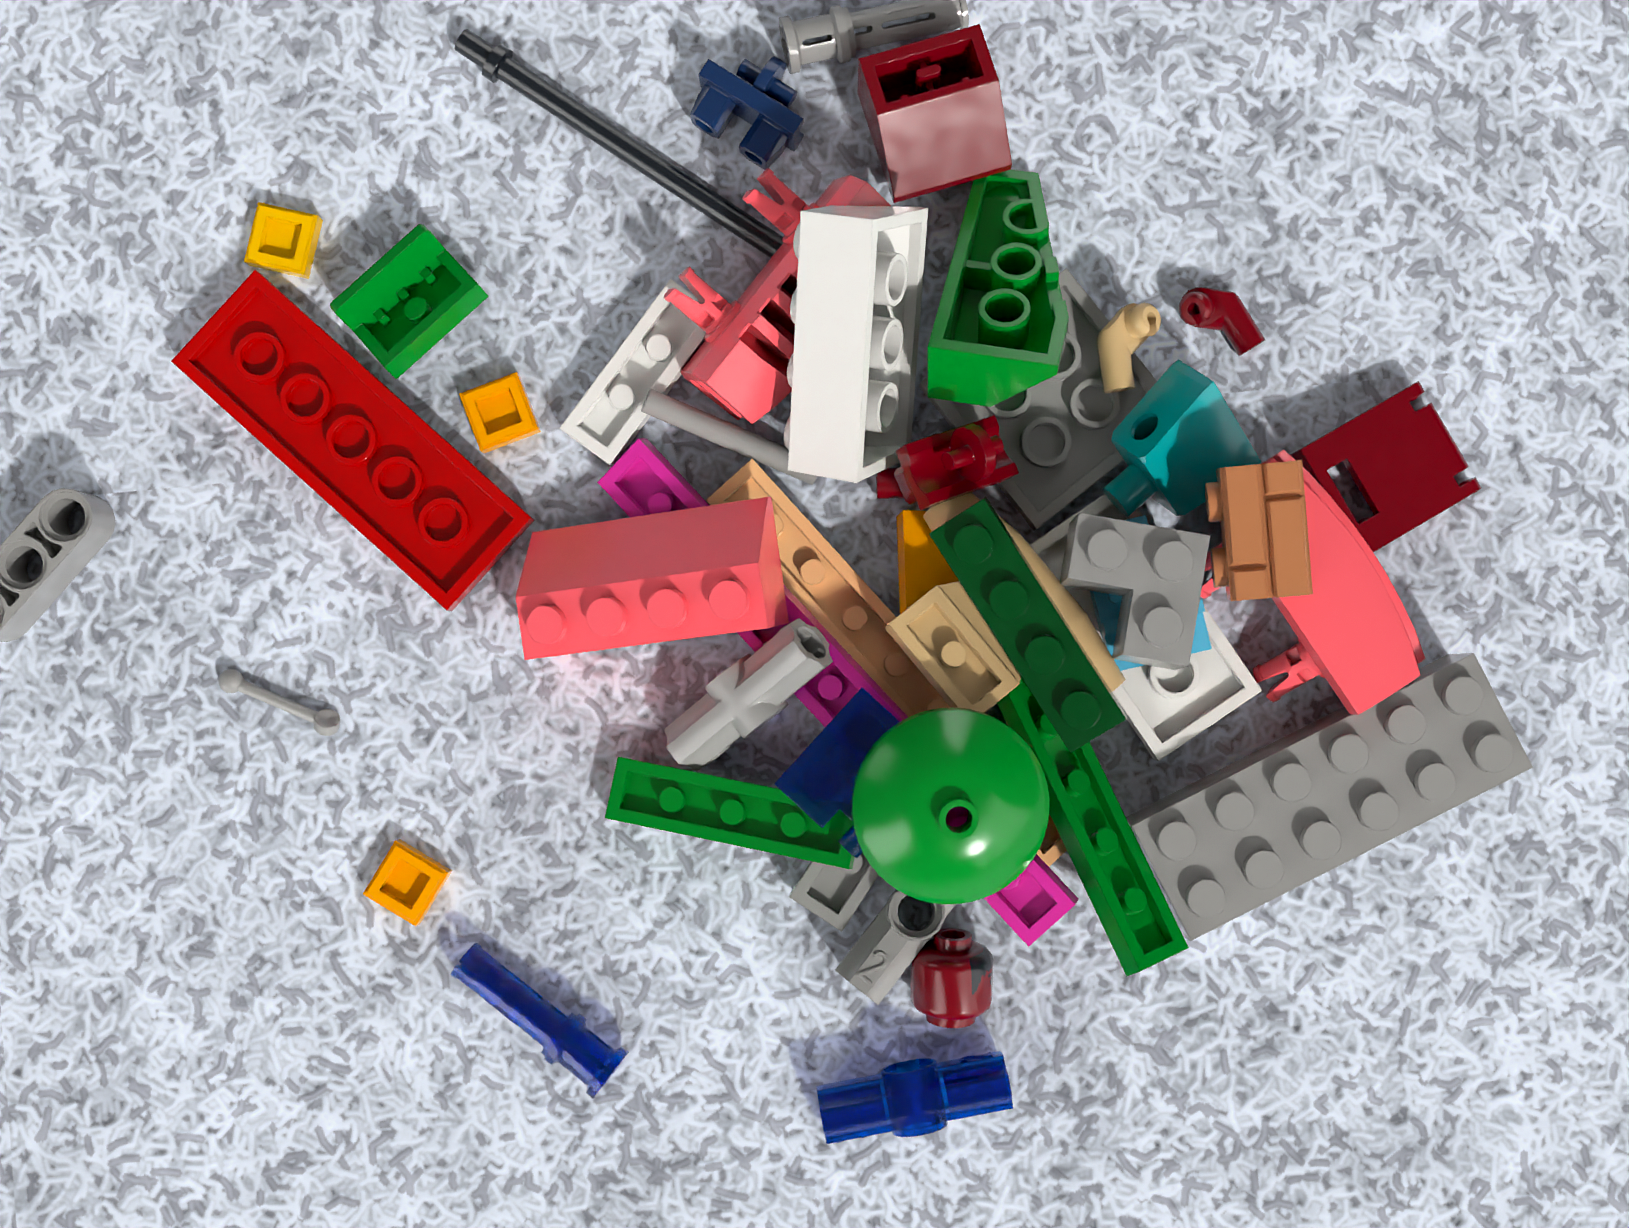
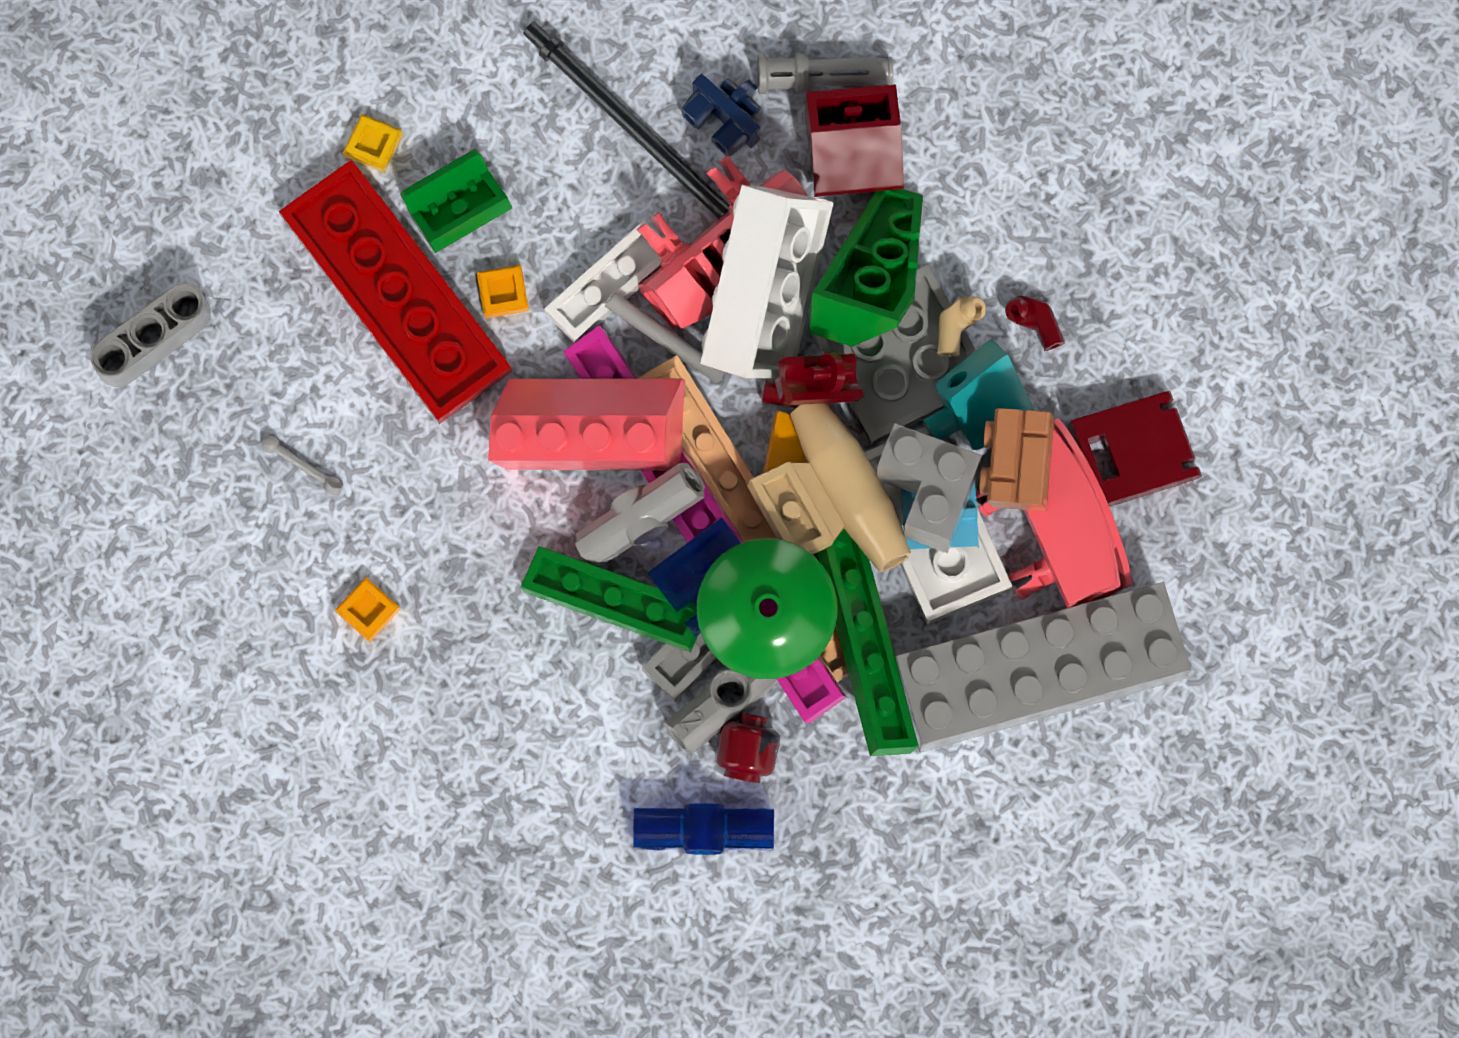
camera: 15 degrees right, 10 degrees down
clear blue pin [451,943,629,1099] -> none
dark green plate [929,497,1127,753] -> none

